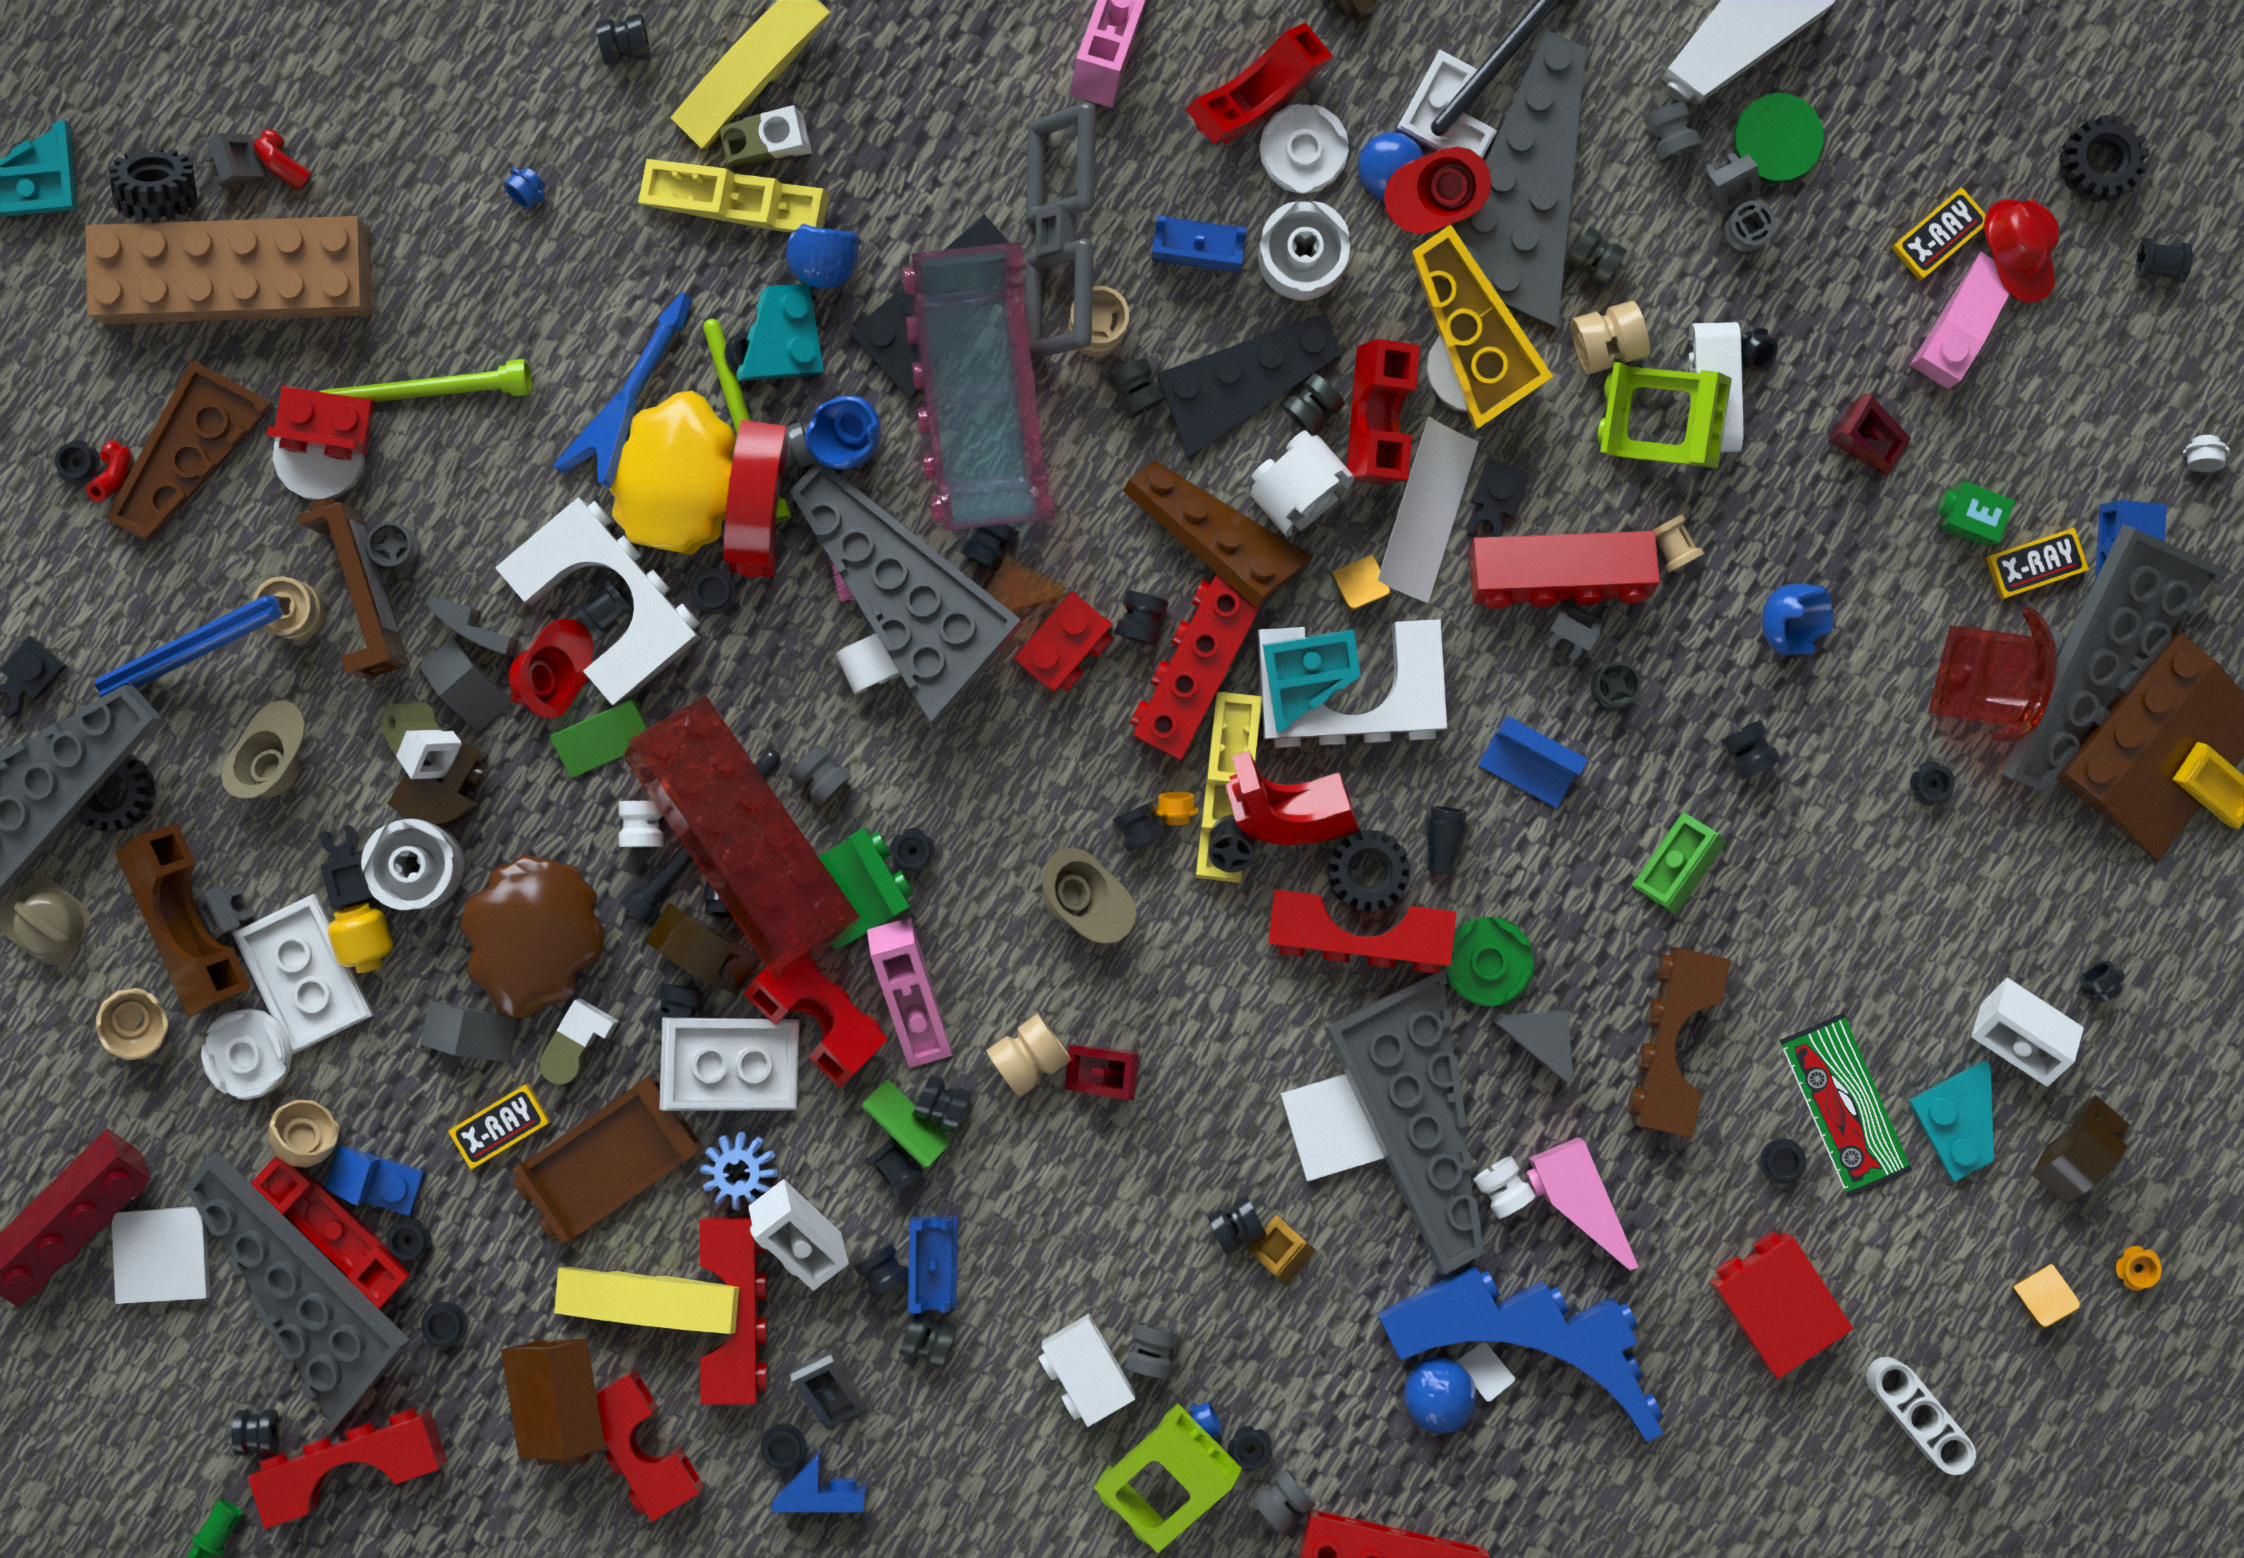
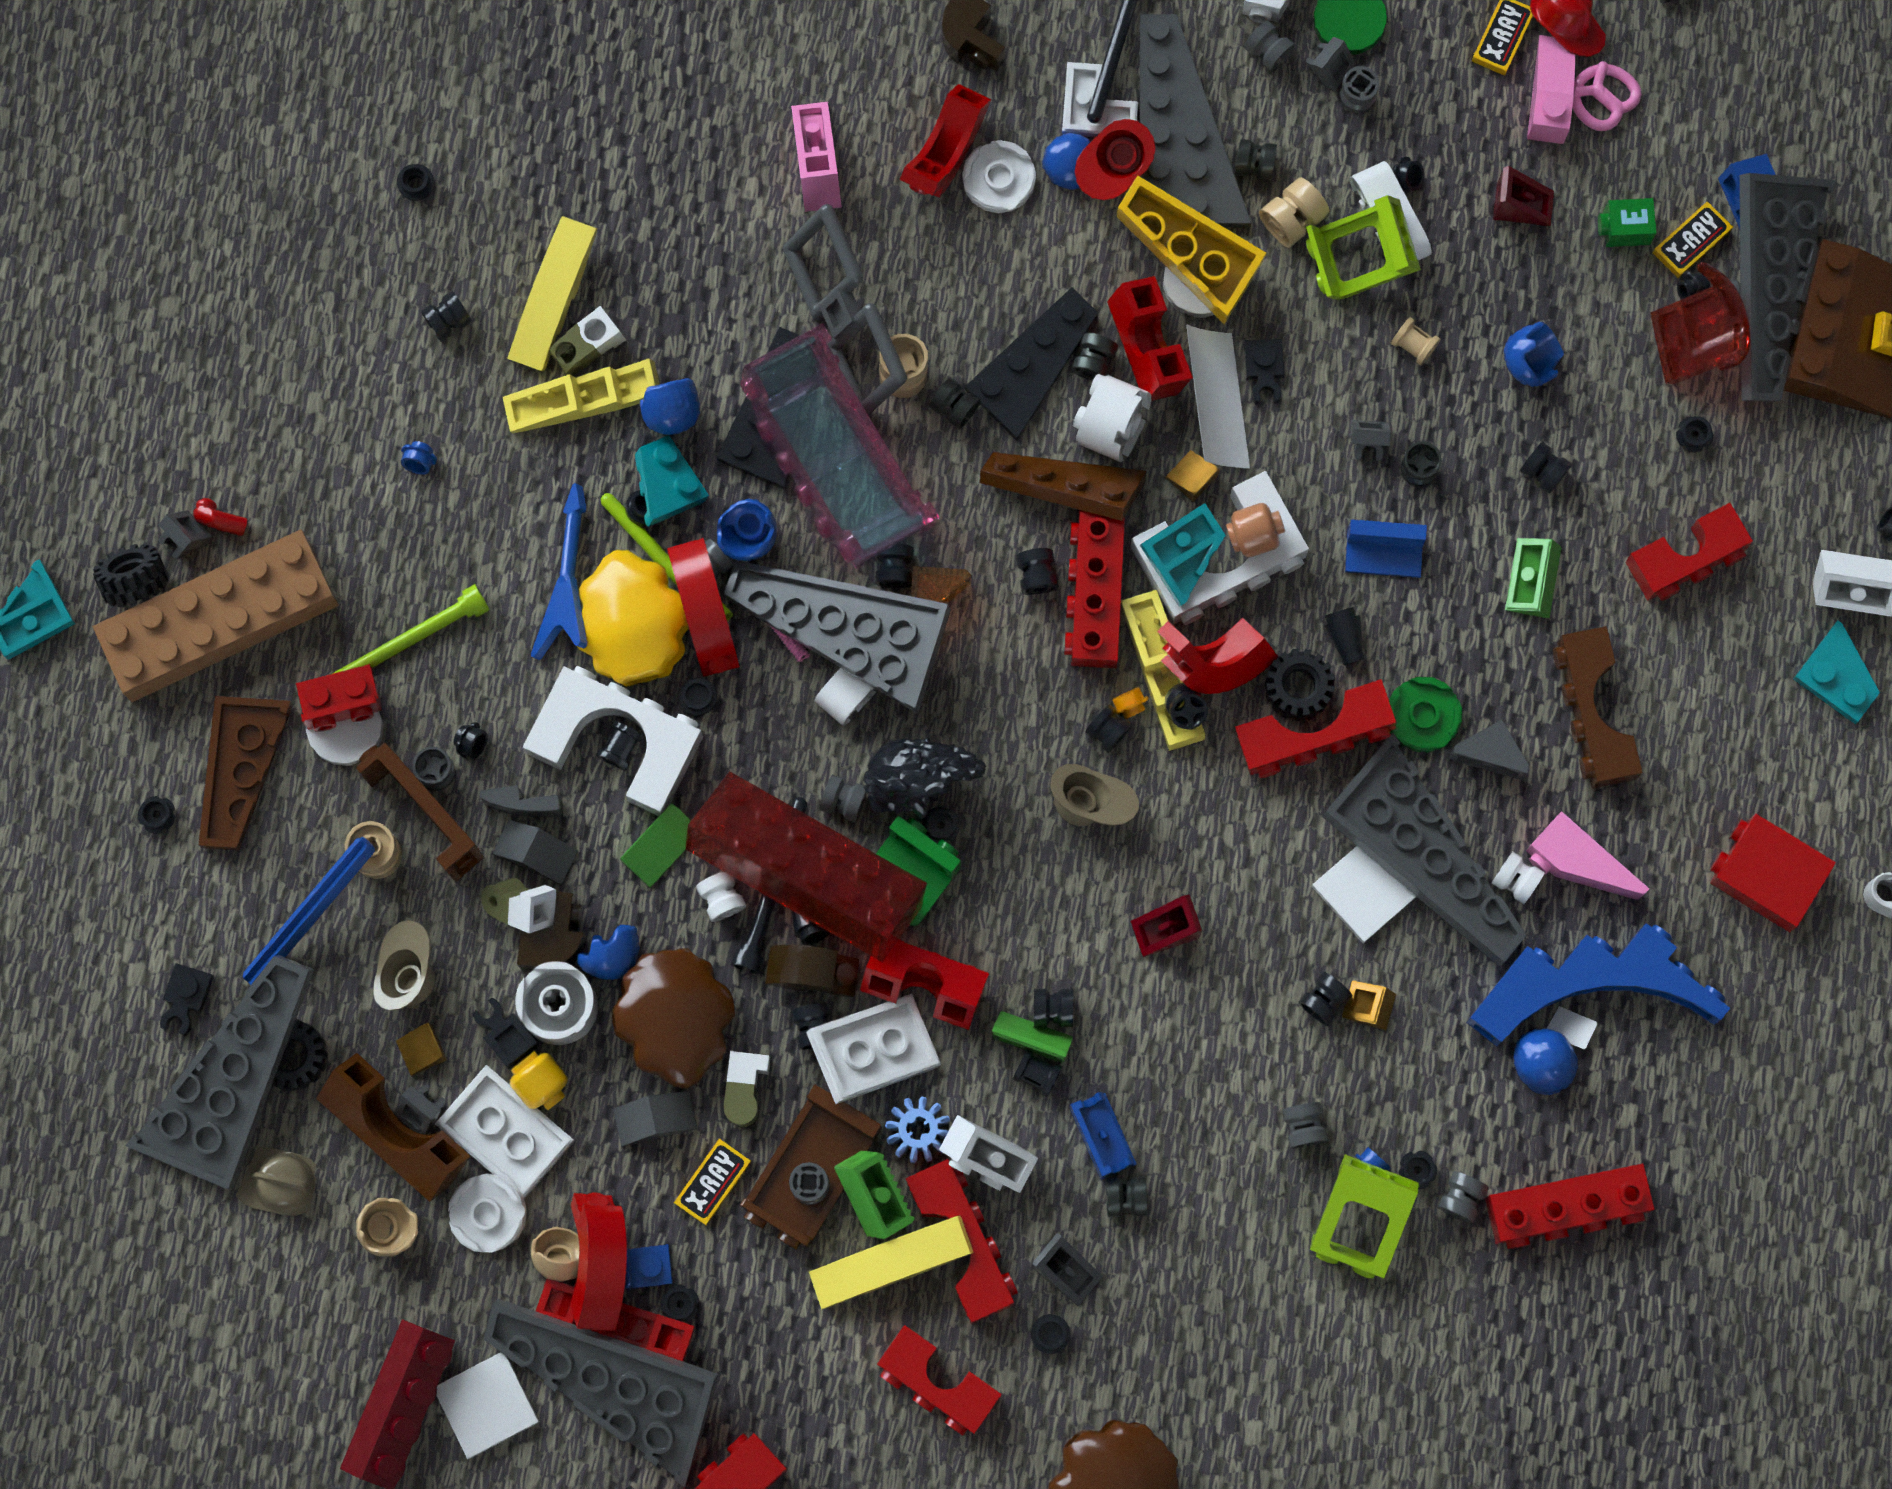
camera: 20 degrees left, 10 degrees down
red arm [86,440,133,502] -> none
black plate [421,1301,468,1348] -> none
reddish brown brick [501,1339,605,1467] -> none
red piece [509,618,594,719] -> none
blue slope [772,1449,867,1512] -> none
black wheel [853,1243,909,1298] -> none
bright pink slope [867,917,952,1068] -> none
tan wheel [986,1013,1072,1097] -> none
red bracket [1013,591,1114,694] -> none
white brick [1039,1313,1135,1427] -> none
blue hinge [1152,215,1247,273] -> none
white brick [1258,201,1351,301] -> none
brick [1469,531,1660,609] -> none
black plate [1760,1138,1806,1184] -> none
sticker [1779,1013,1912,1198] -> none
white plate [2183,435,2230,472] -> none
none -> pearl gold slope [396,1022,447,1076]
none -> black plate [453,722,488,759]
none -> red arch [571,1192,627,1331]
none -> blue hair [577,925,640,980]
none -> dark grey wheel [789,1162,830,1205]
none -> bright green brick [834,1151,914,1239]
none -> black hair [863,738,987,819]
none -> nougat head [1226,503,1285,557]
none -> bright pink piece [1572,61,1642,131]
none -> red arch [1625,503,1753,601]
none -> black plate [1677,271,1711,307]

